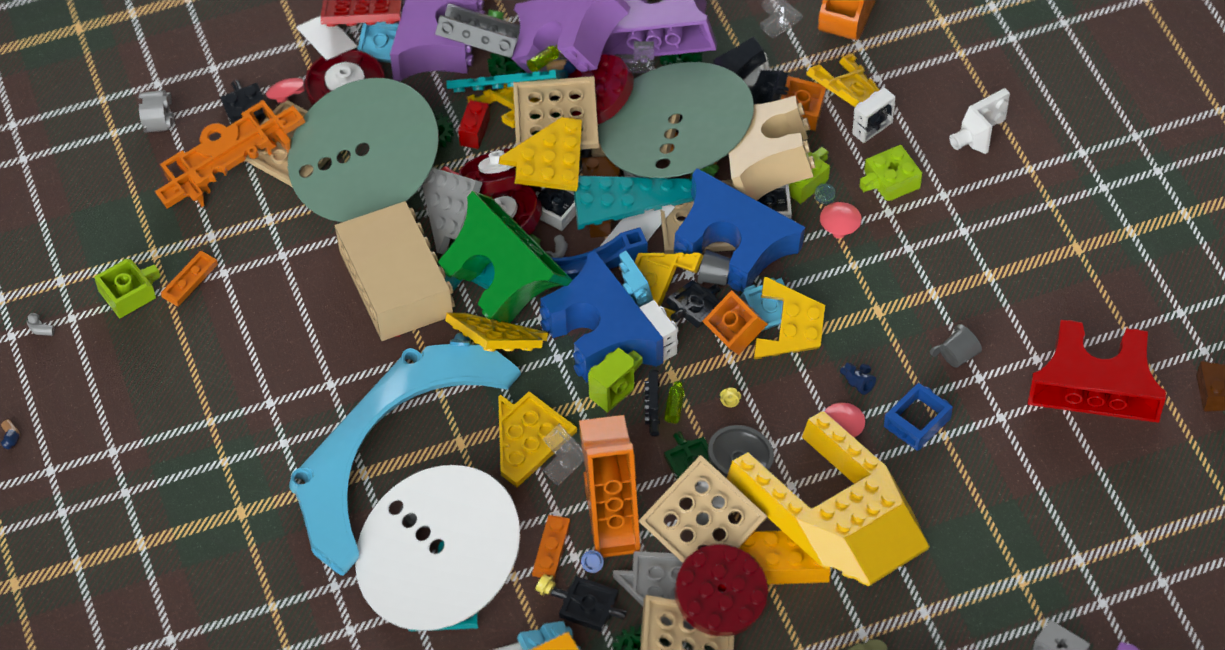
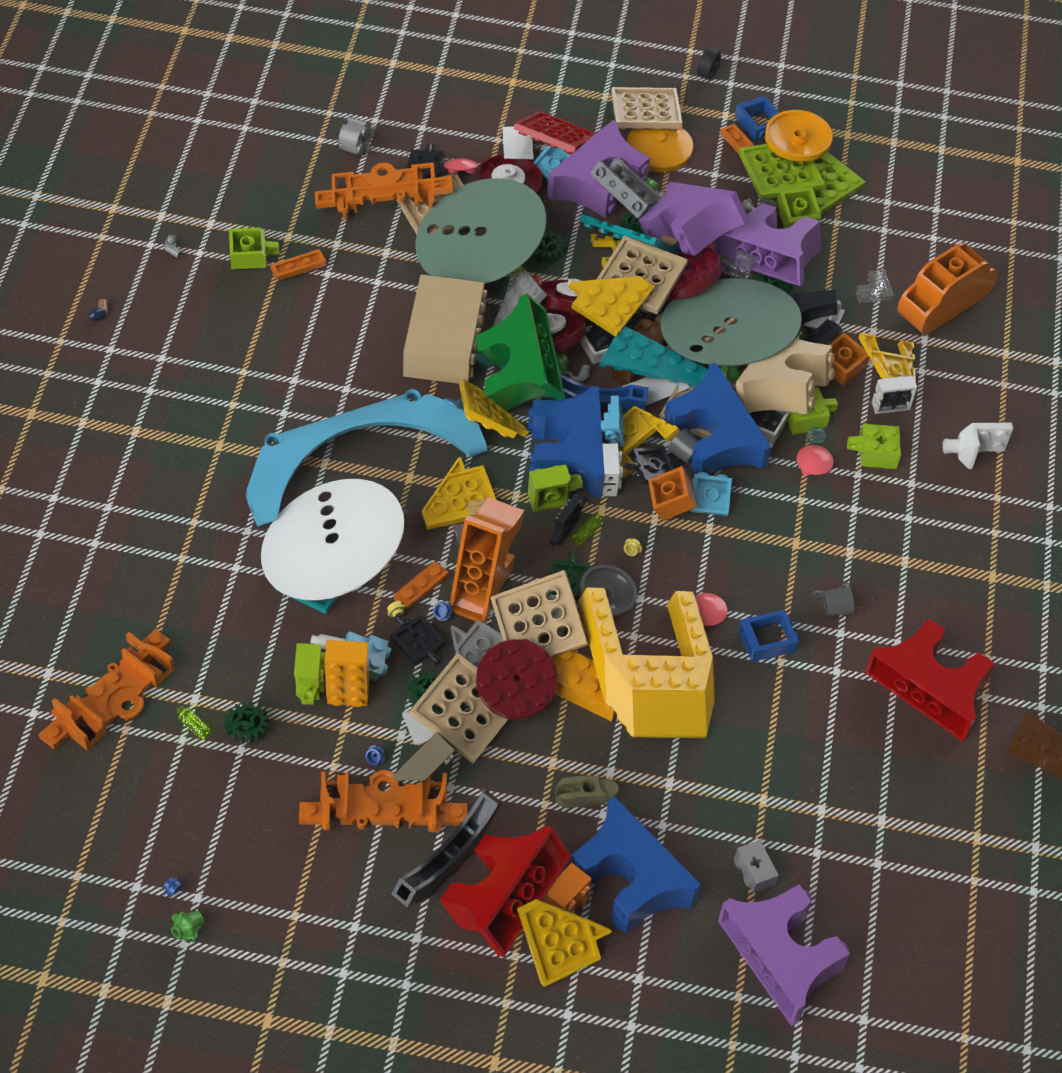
camera: 25 degrees right, 0 degrees up
red brick [458,100,490,149] -> none
clear neon green cylinder [527,45,560,72] -> none
yellow wing [754,277,825,359] -> none
dark blue piece [840,363,876,395] -> none

